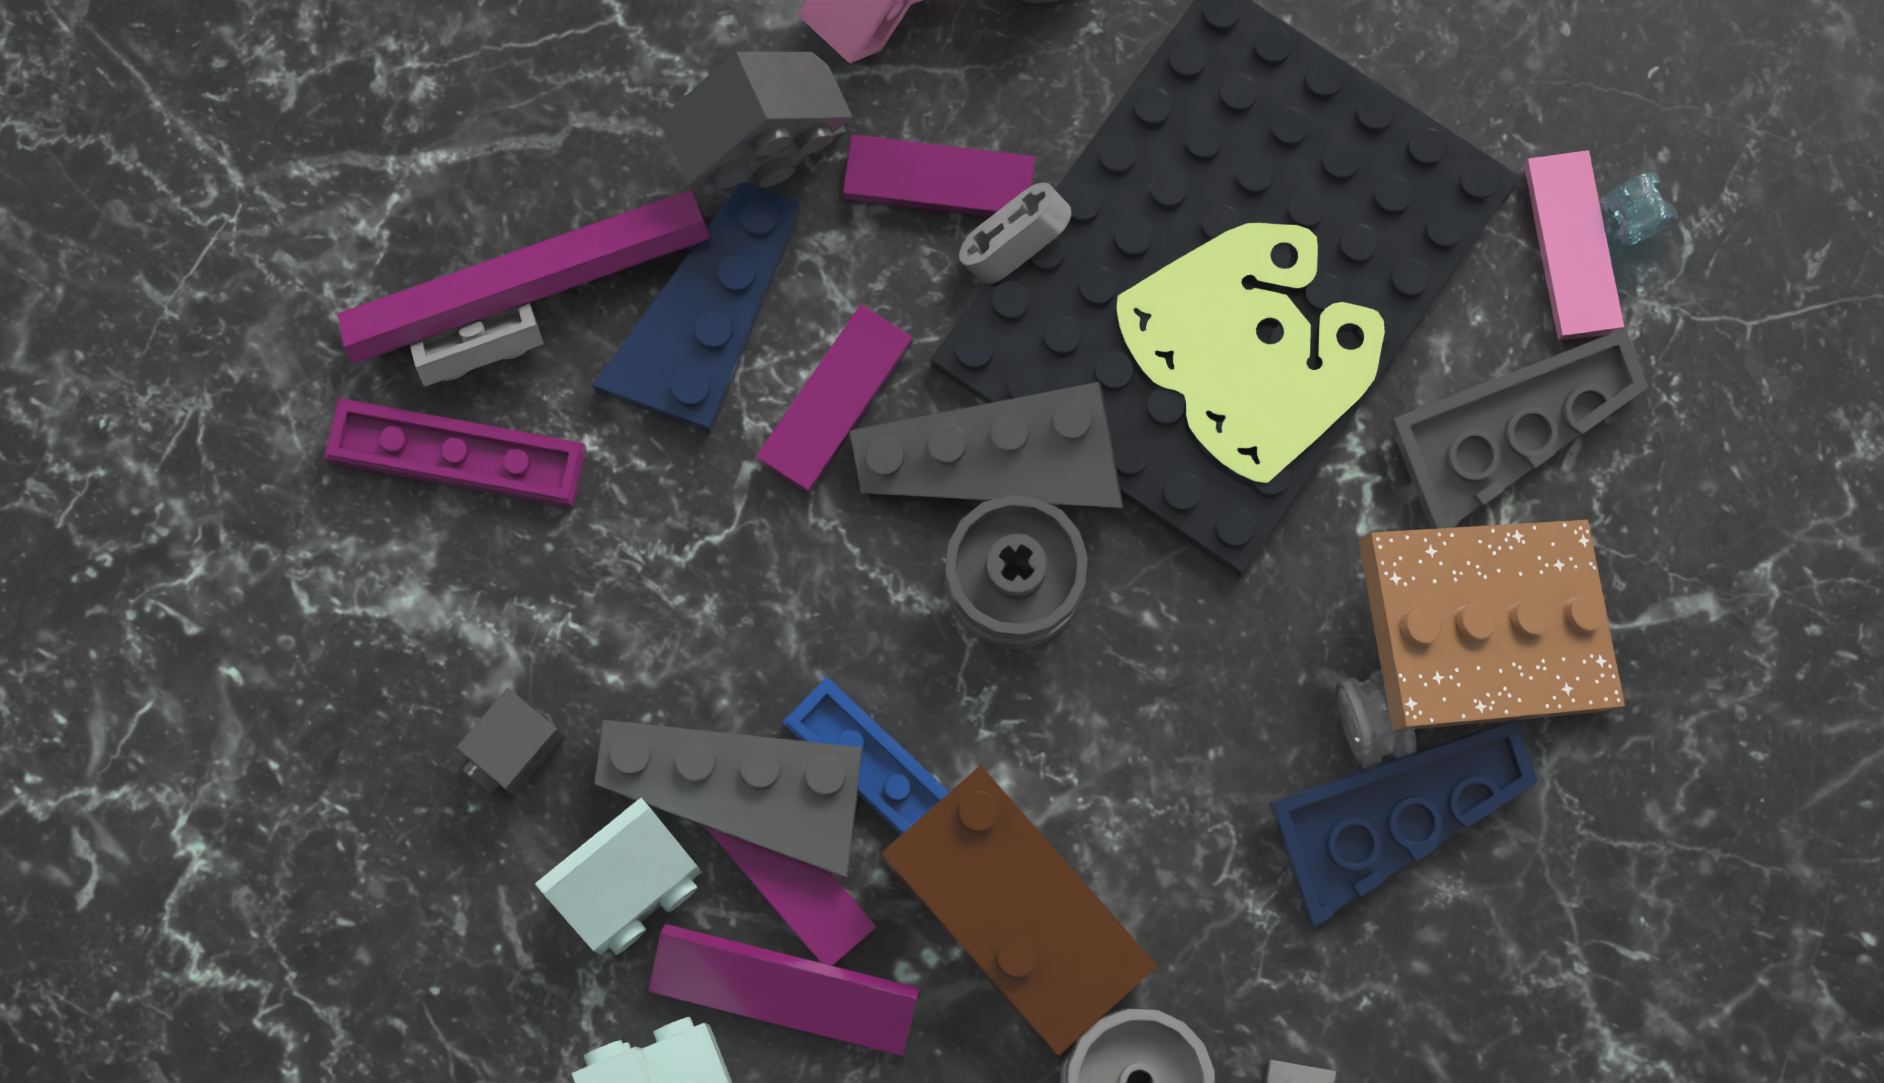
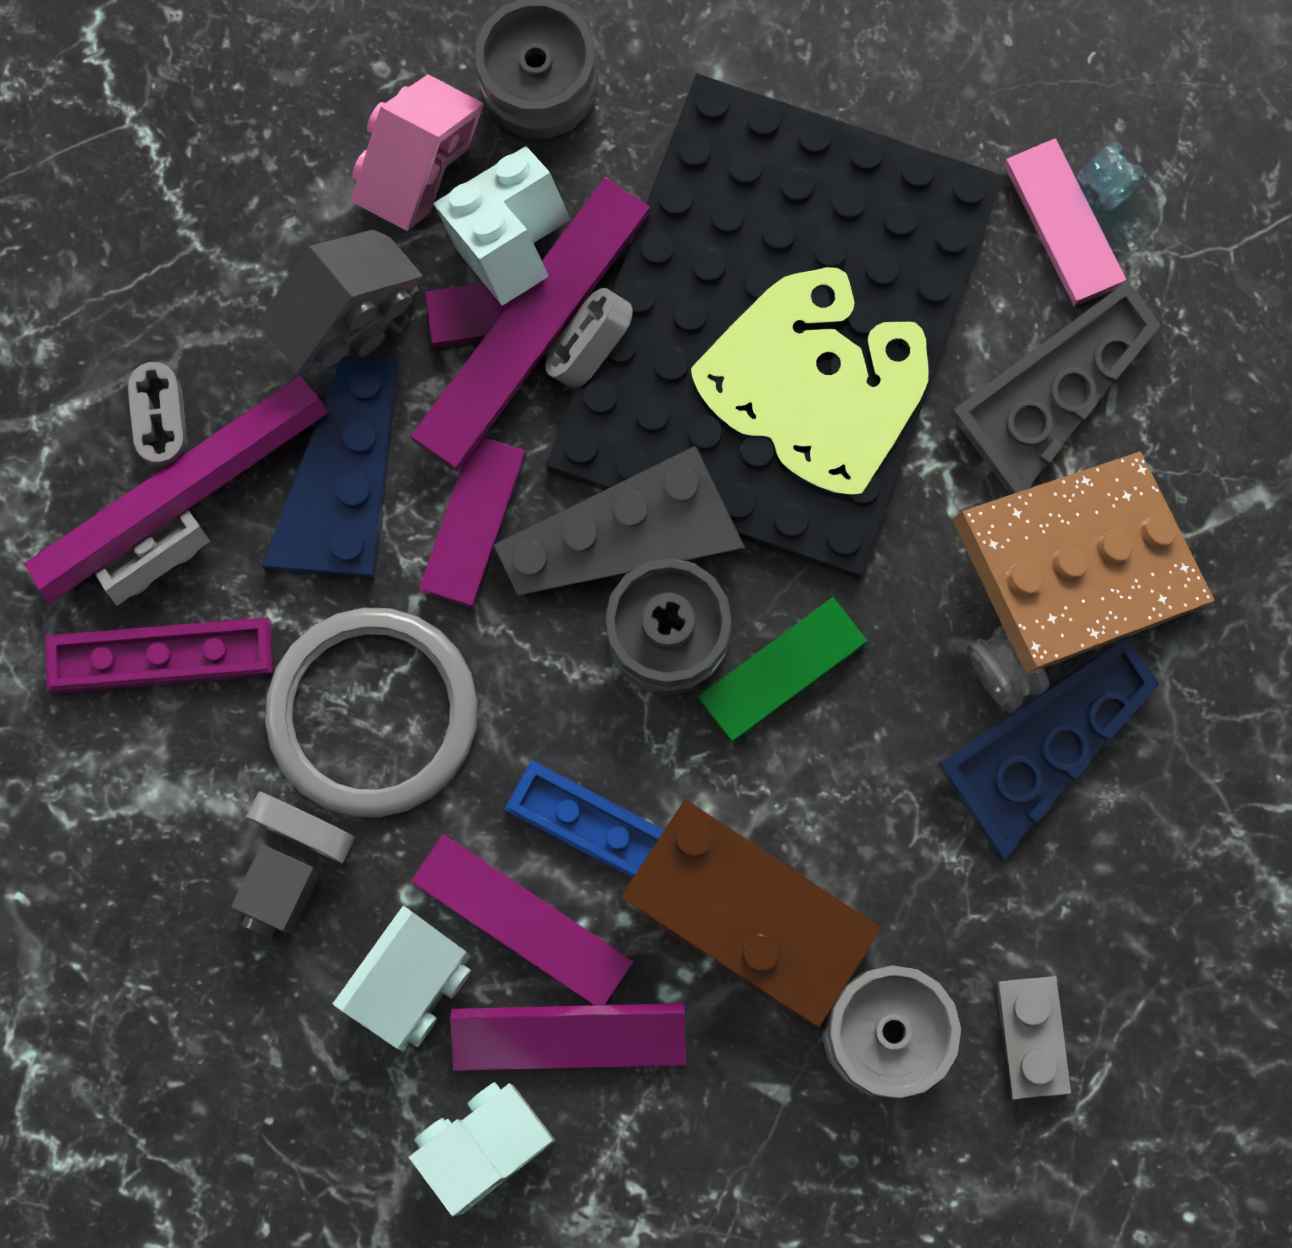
camera: 10 degrees left, 0 degrees up
dark grey wing [595,720,863,880] -> none
none -> light grey beam [128,362,188,469]
none -> light grey beam [246,791,355,864]
none -> light grey wedge [265,607,478,818]
none -> magenta tile [411,177,650,472]
none -> light aqua brick [433,146,571,306]
none -> green tile [698,597,867,744]

